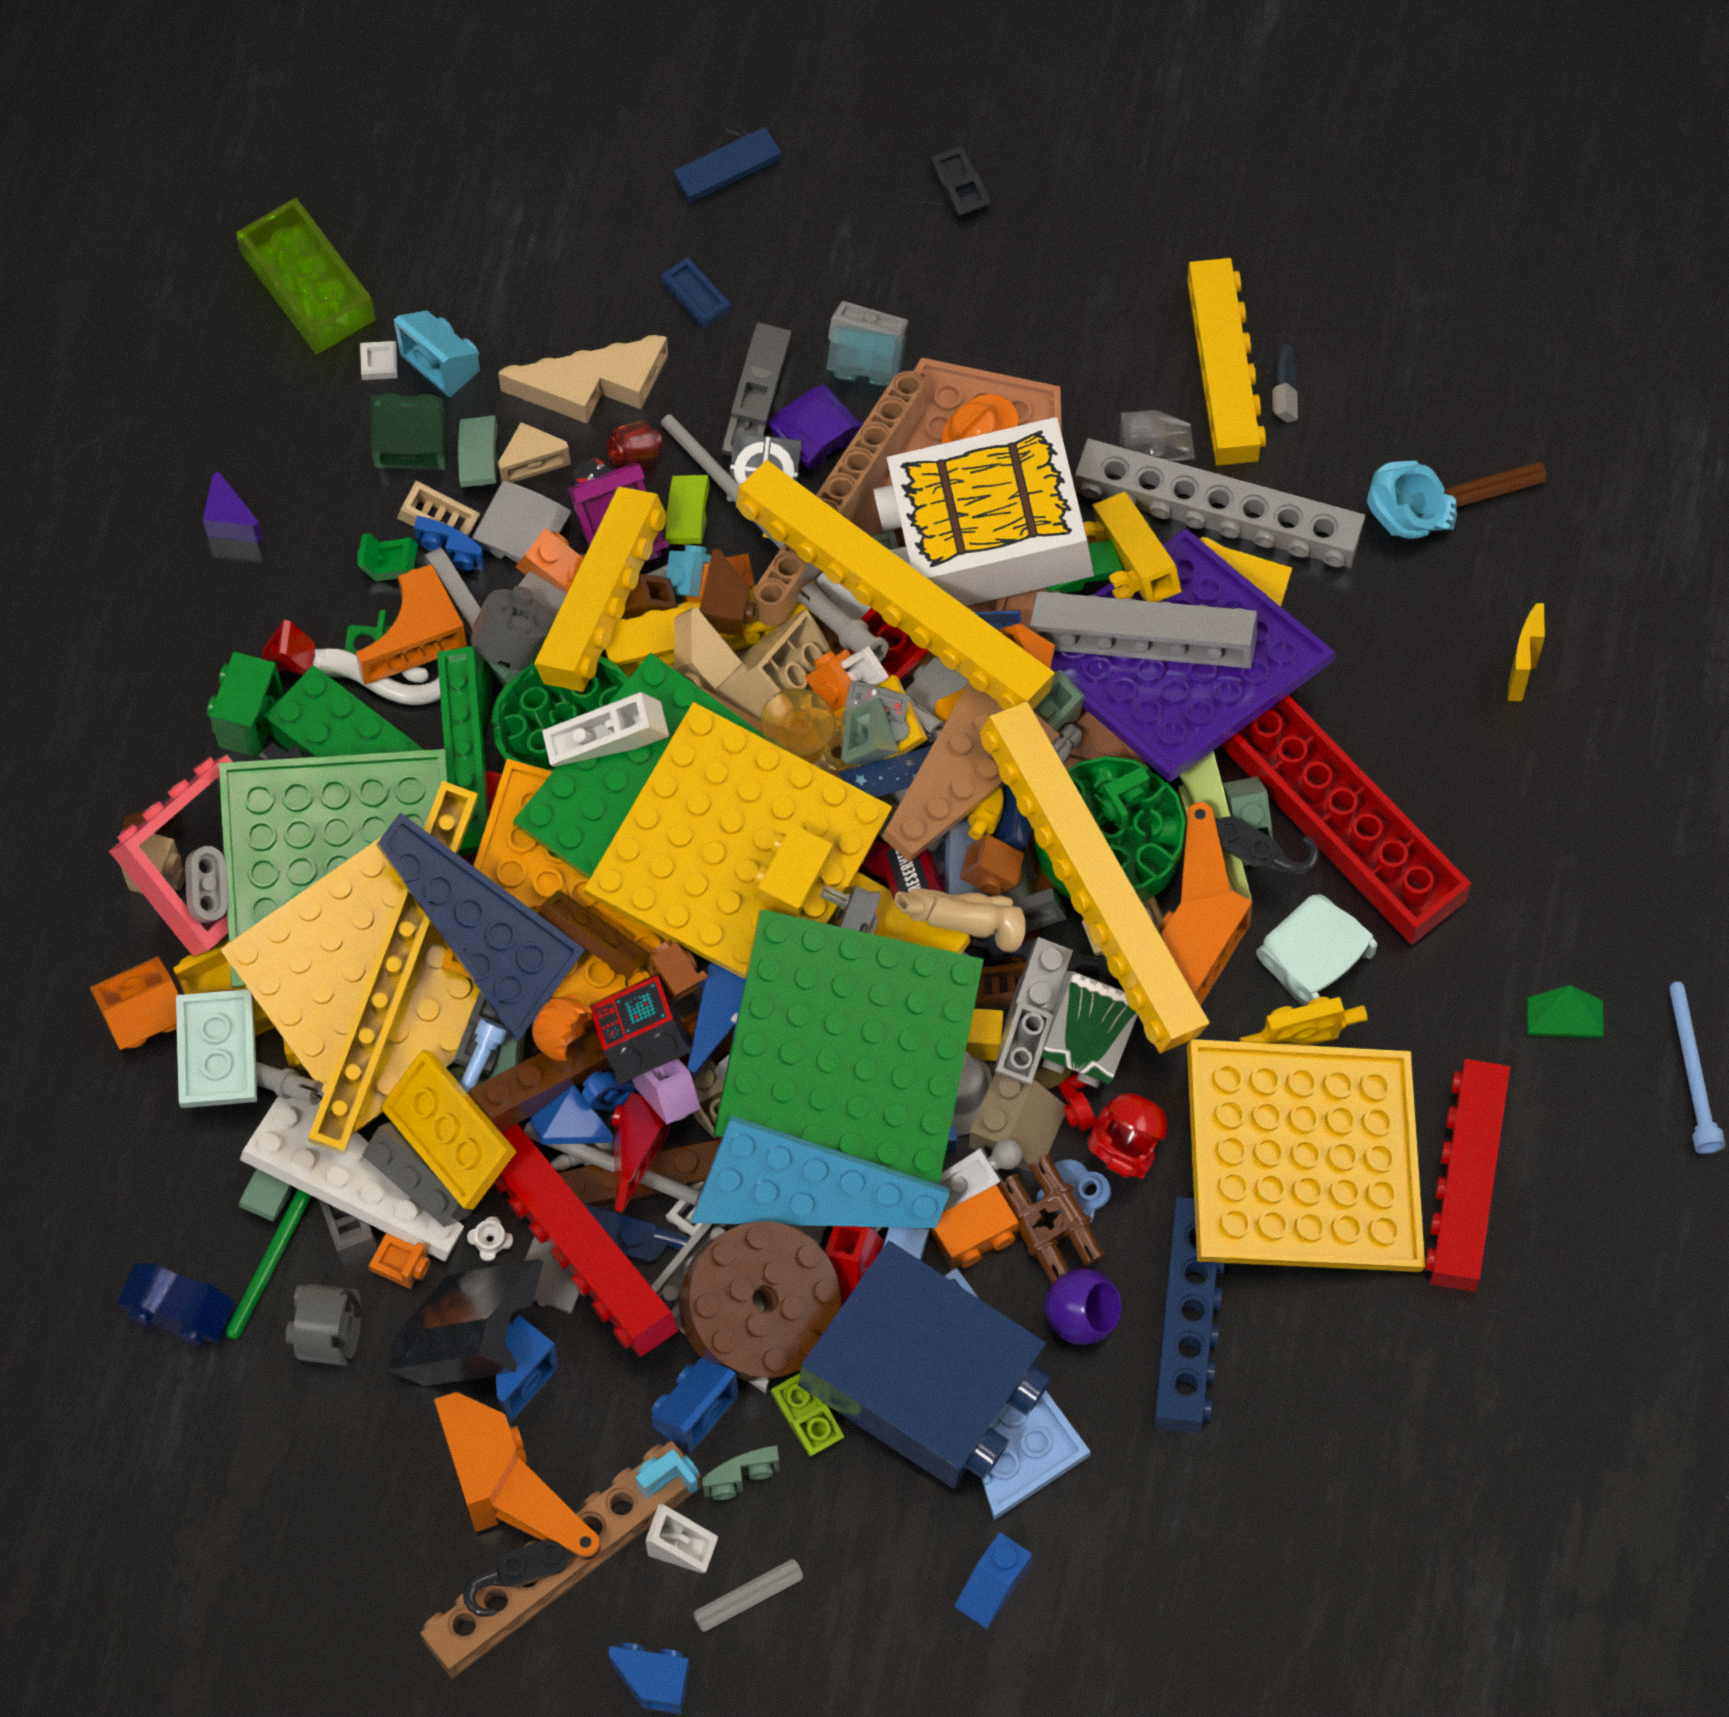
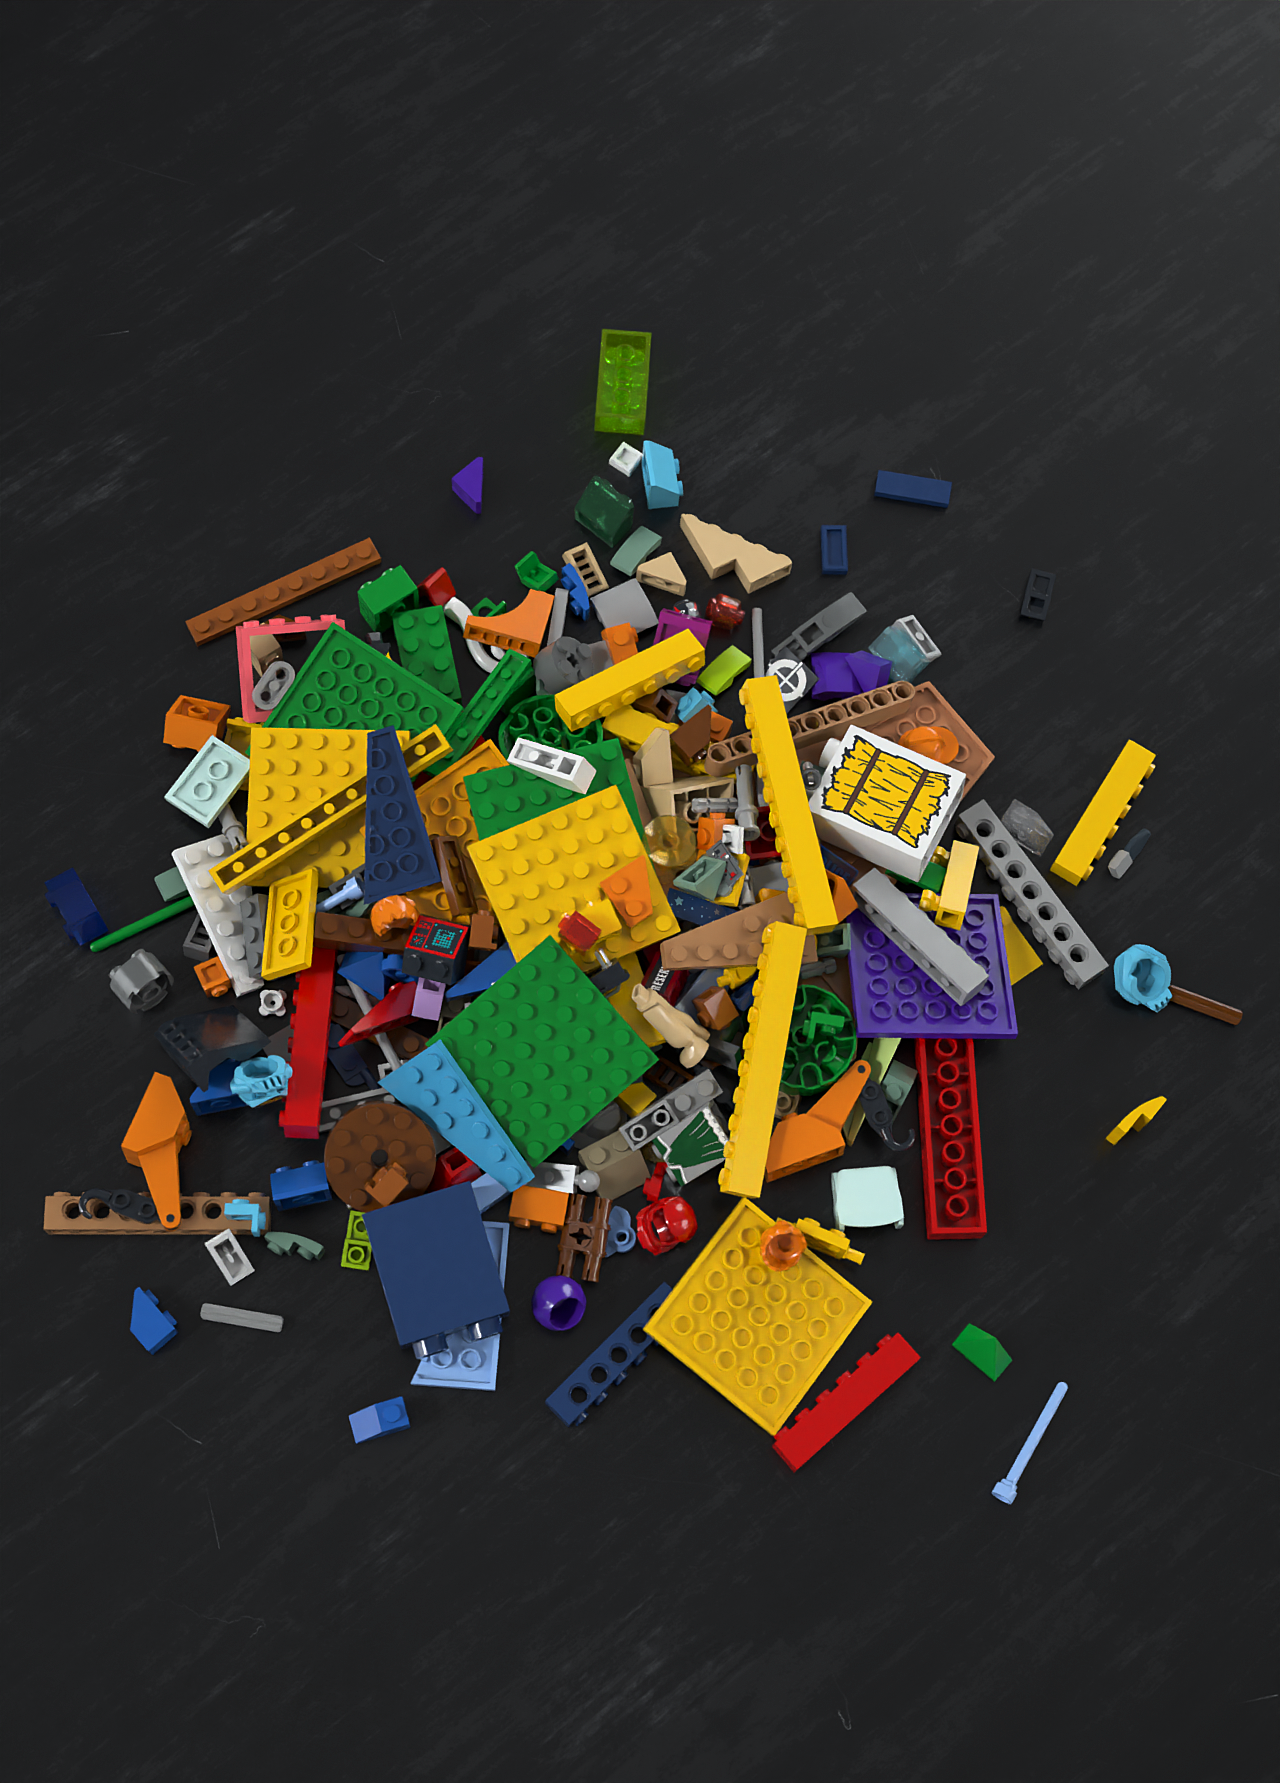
camera: 30 degrees right, 5 degrees up
none -> dark orange plate [185,538,381,646]
none -> medium azure helmet [230,1055,293,1108]
none -> dark orange brick [364,1162,409,1207]
none -> clear red brick [557,910,602,957]
none -> orange wing [599,855,653,929]
none -> light grey axle [691,798,738,813]
none -> orange hair [760,1221,807,1272]
none -> dark grey hinge [801,762,822,790]
none -> dark purple slope [845,650,892,693]

